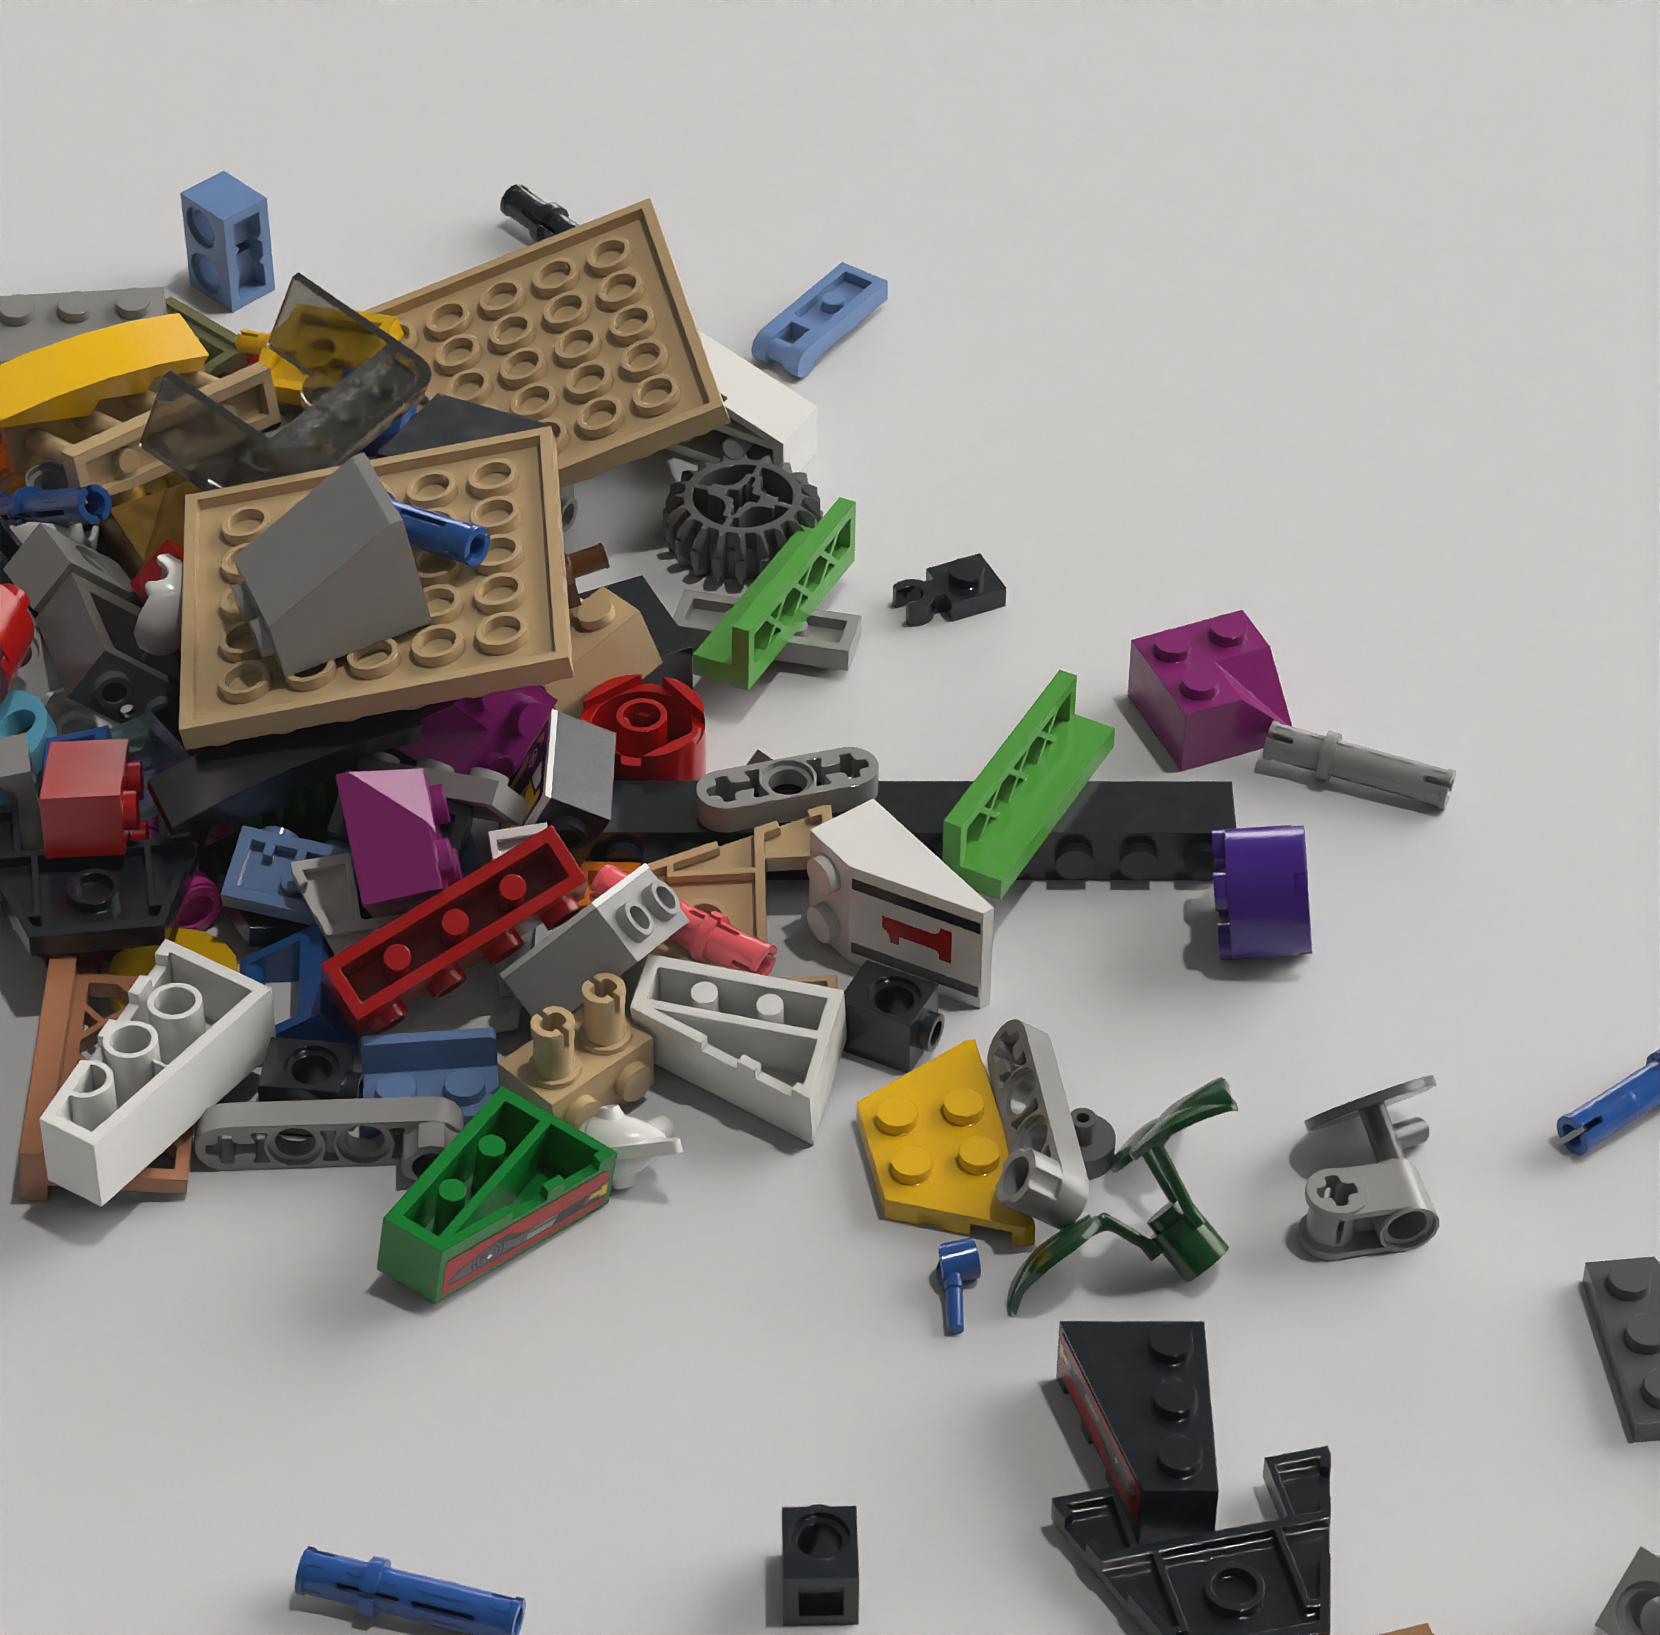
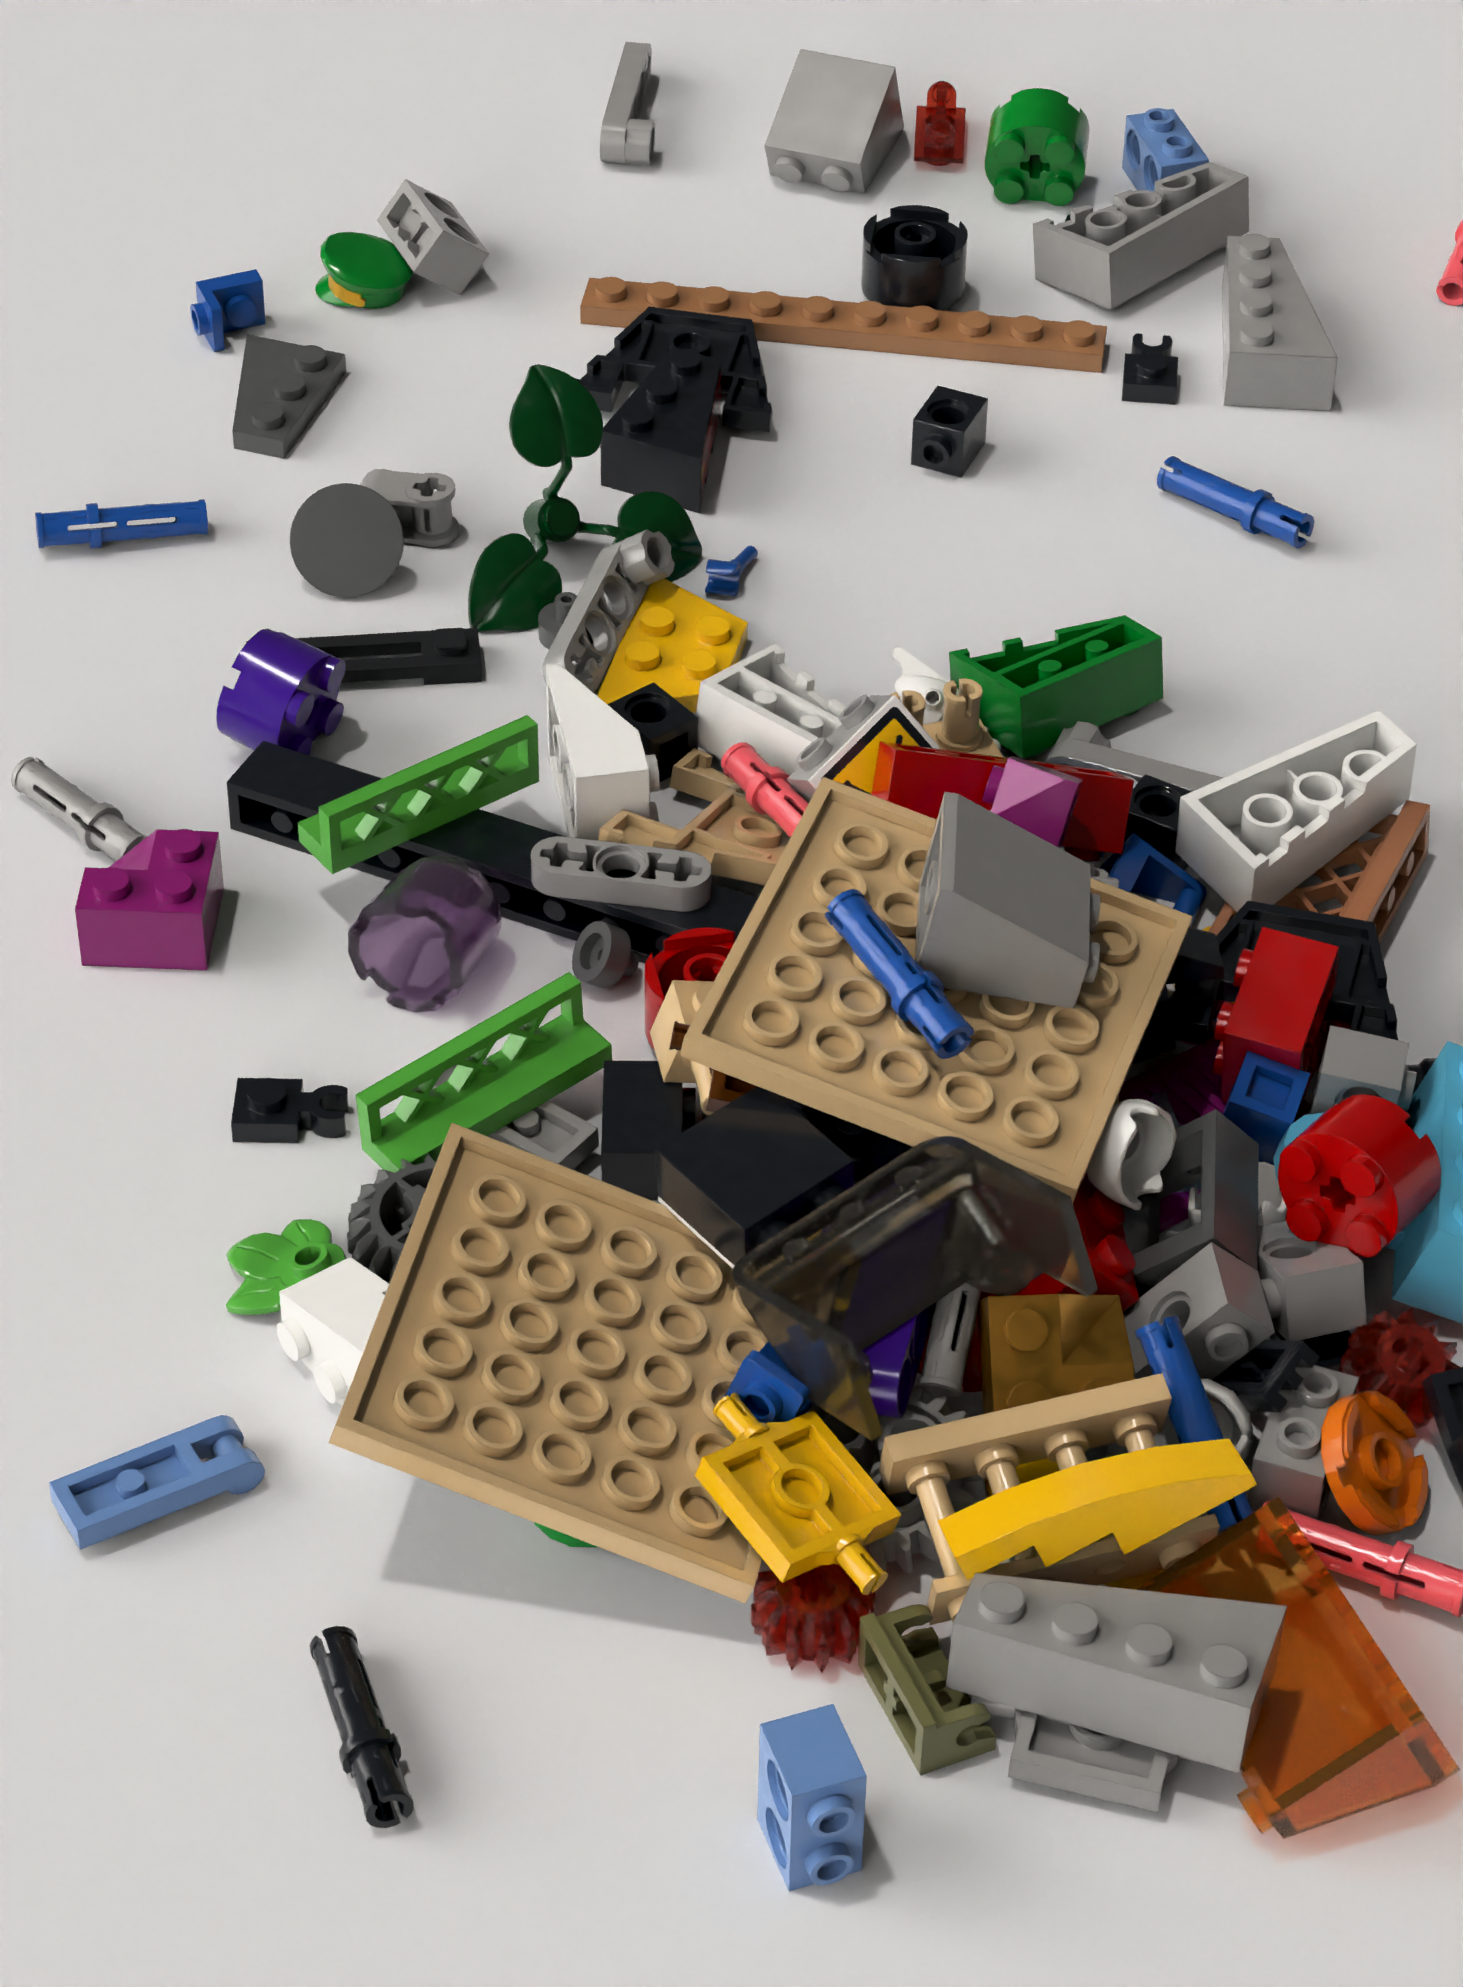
camera: 155 degrees left, 0 degrees up
none -> bright green plate [226,1219,347,1315]
none -> black container [246,628,482,685]
none -> clear purple cylinder [348,855,501,1013]

